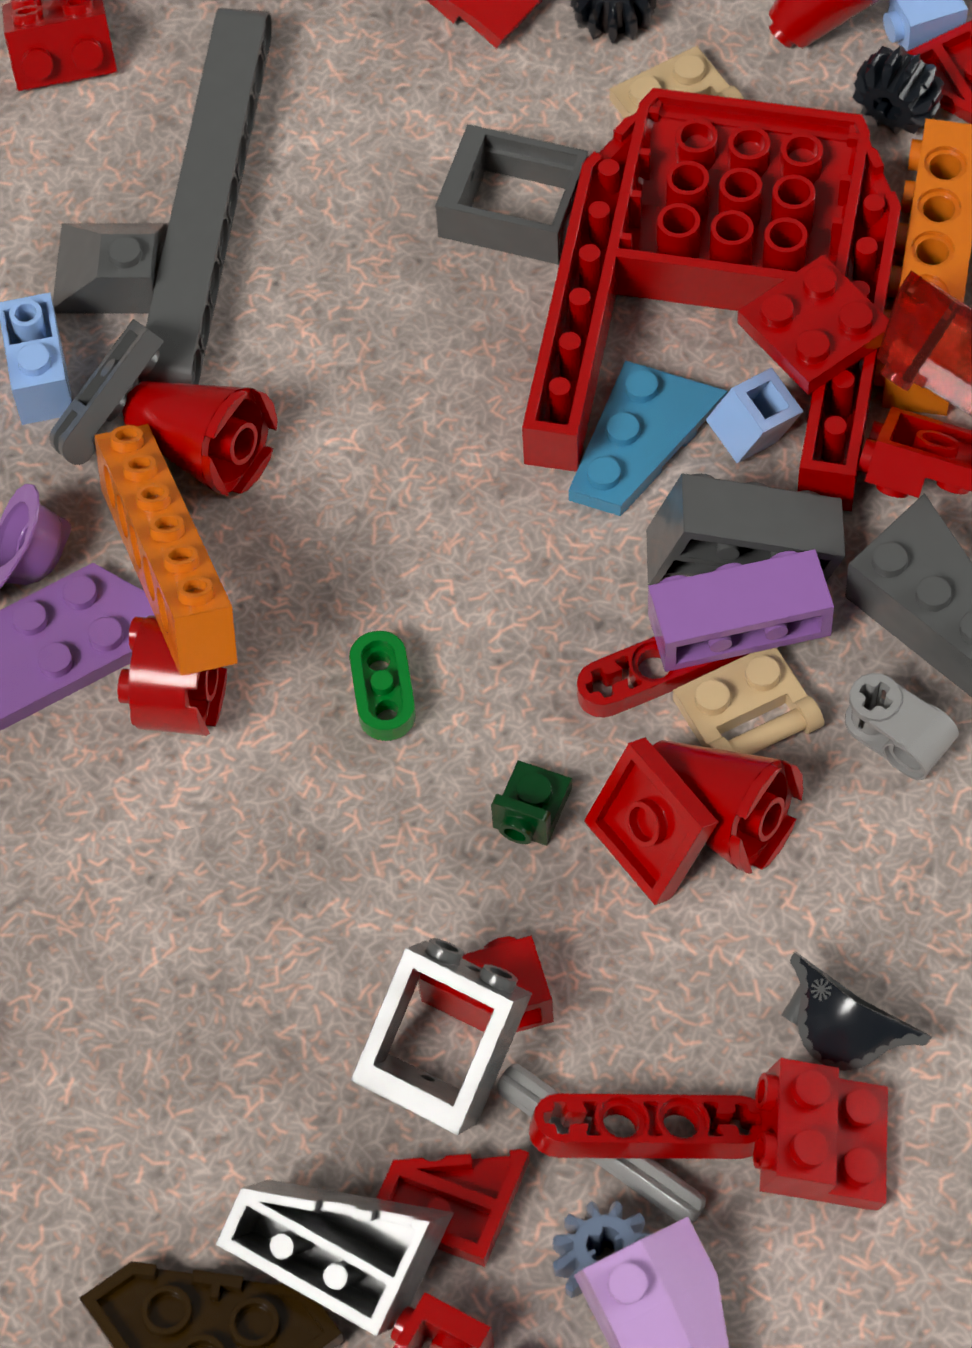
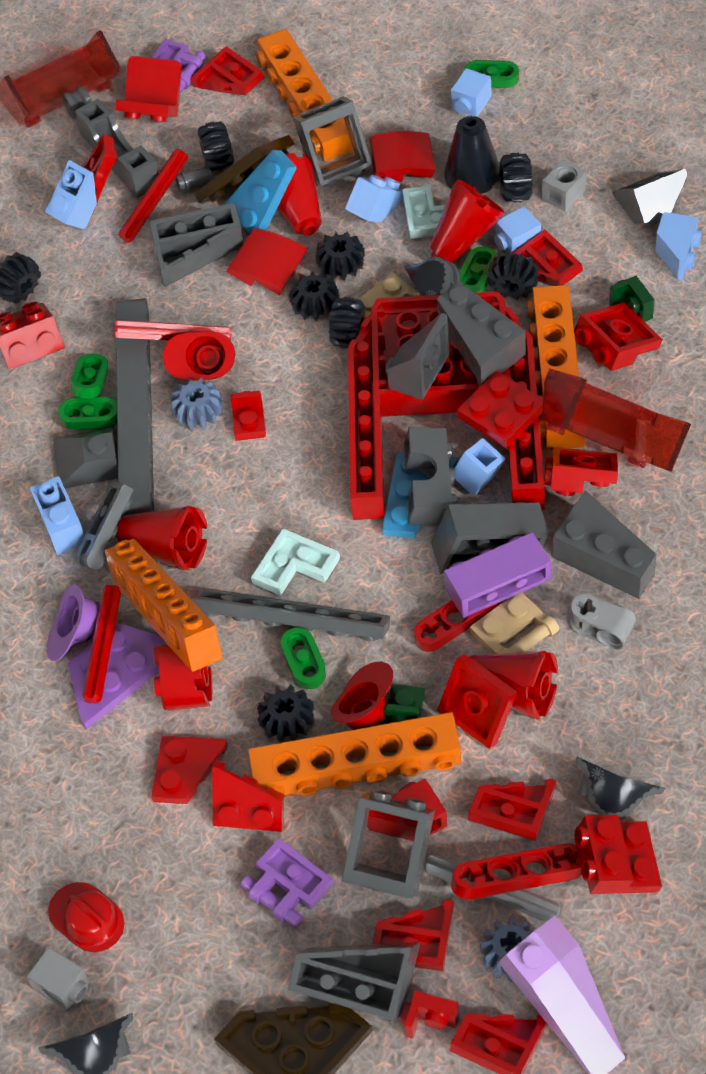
camera: 10 degrees left, 5 degrees down
dark grey window [435,124,588,265] -> none
none -> green plate [58,397,118,430]
none -> green plate [71,354,108,399]
none -> red axle [82,585,121,704]
none -> axle [113,320,232,341]
none -> red wing [151,736,228,804]
none -> red piece [162,331,236,381]
none -> sand blue gear [171,377,223,430]
none -> dark grey plate [191,588,390,641]
none -> red wing [212,760,284,832]
none -> red bracket [230,391,266,441]
none -> medium lavender plate [240,838,334,928]
none -> orange brick [248,712,462,796]
none -> light aqua plate [251,529,340,596]
none -> black gear [257,684,315,743]
none -> black gear [289,271,339,321]
none -> black gear [328,297,365,349]
none -> red piece [330,661,394,730]
none -> dark grey slope [385,313,449,400]
none -> black hat [404,257,460,296]
none -> dark grey arch [404,427,457,526]
none -> dark grey wedge [437,281,526,387]
none -> green plate [459,246,497,293]
none -> red wing [468,779,557,841]

